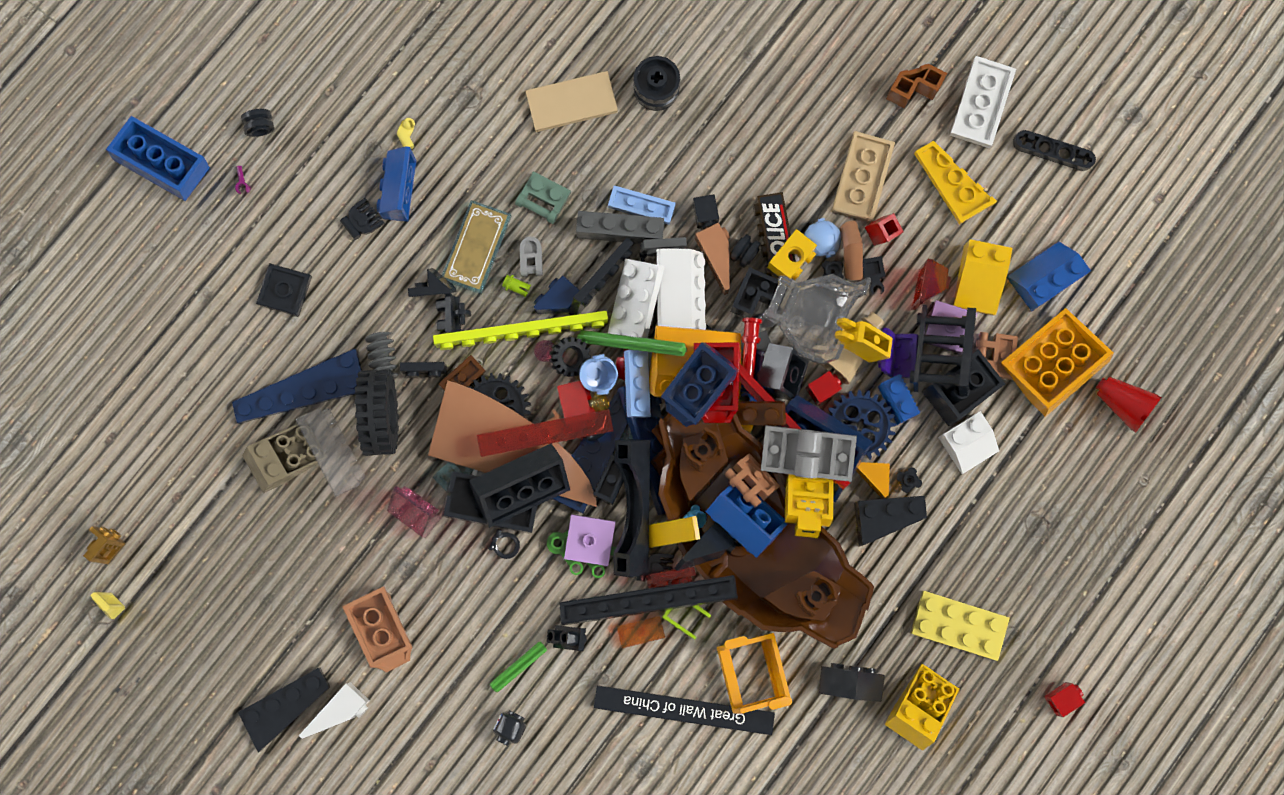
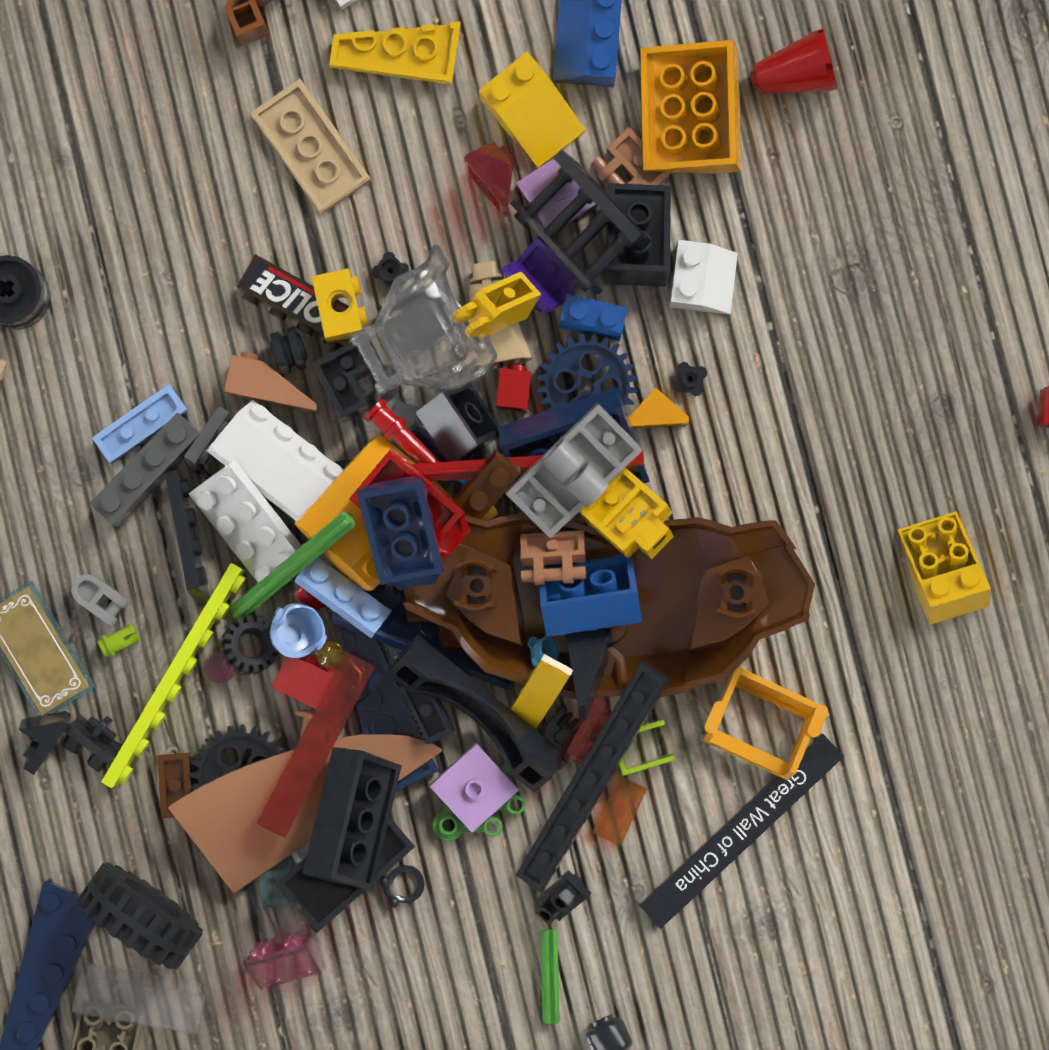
camera: 50 degrees left, 5 degrees up
dark grey piece [365,332,398,378] -> none
black plate [400,362,447,378] -> none
sand green plate [515,171,571,224] -> none
dark blue slope [533,275,580,314] -> none
black brick [692,194,719,229] -> none
light blue cap [805,218,841,258] -> none
black brick [818,663,885,702] -> none
nougat brick [840,221,863,280] -> none
black wedge [854,496,927,547] -> none
black plate [863,256,886,296] -> none
red brick [865,213,903,246] -> none
light yellow plate [910,591,1010,661] -> none

